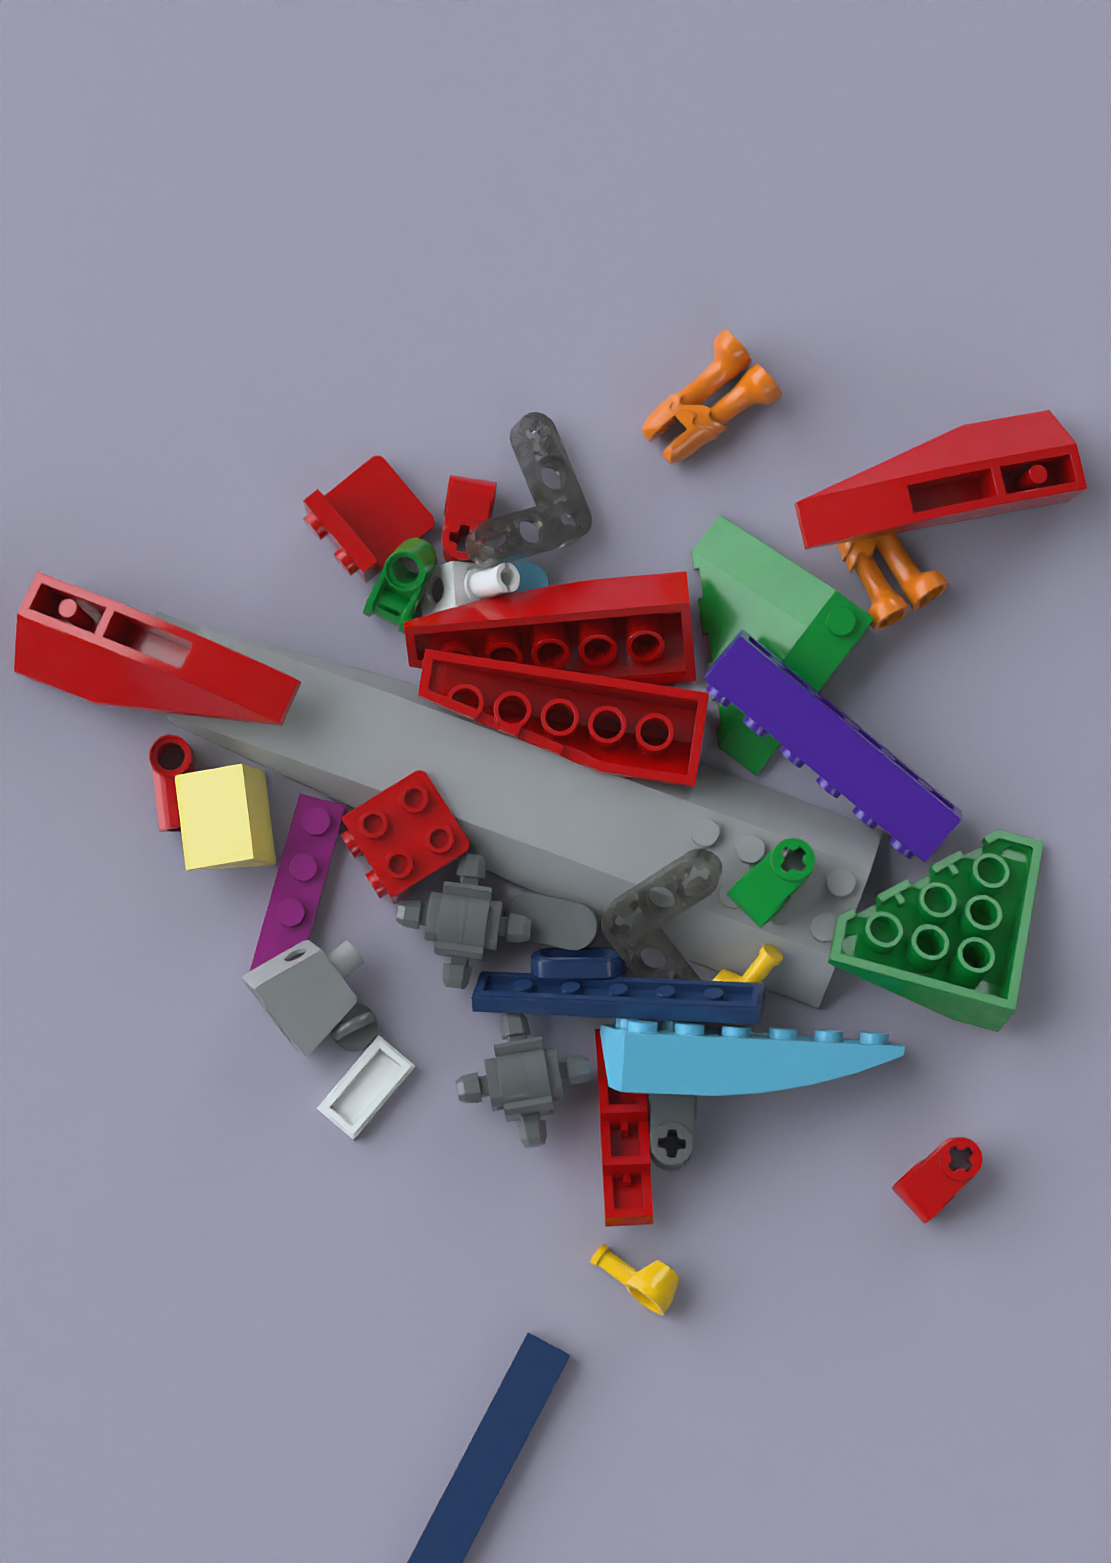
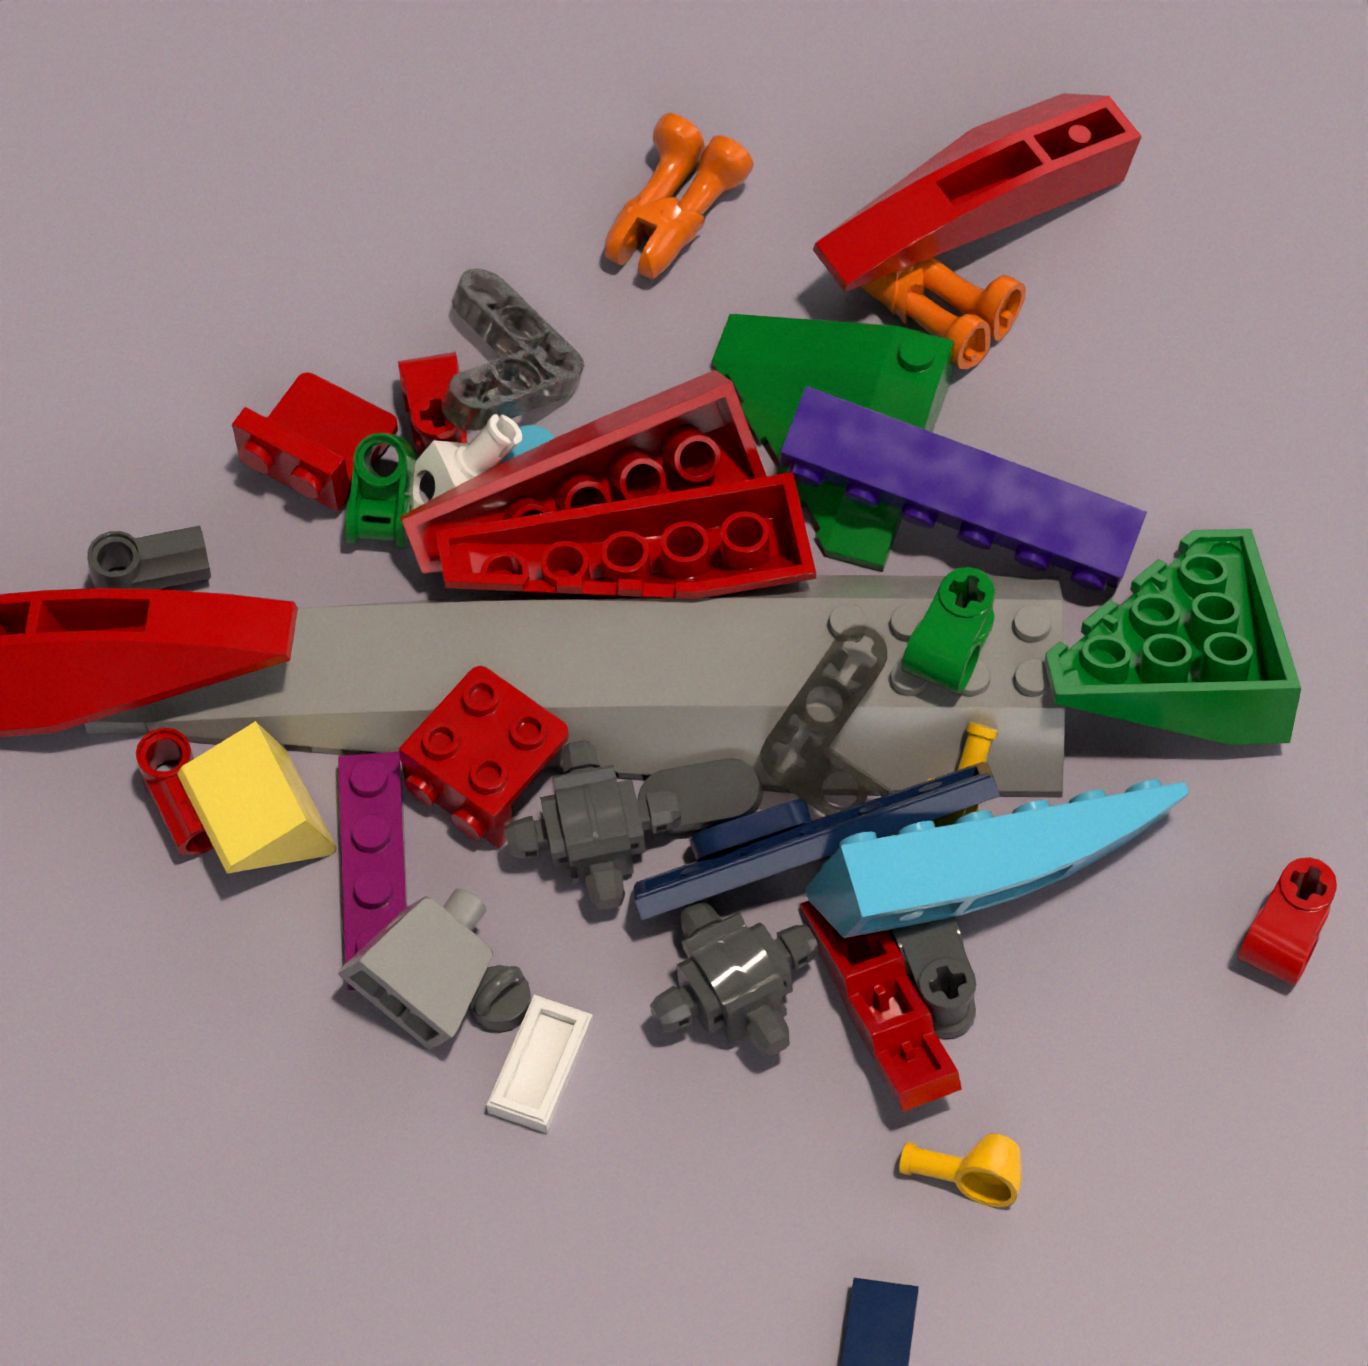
camera: 15 degrees left, 20 degrees down
none -> dark grey piece [87,525,211,589]

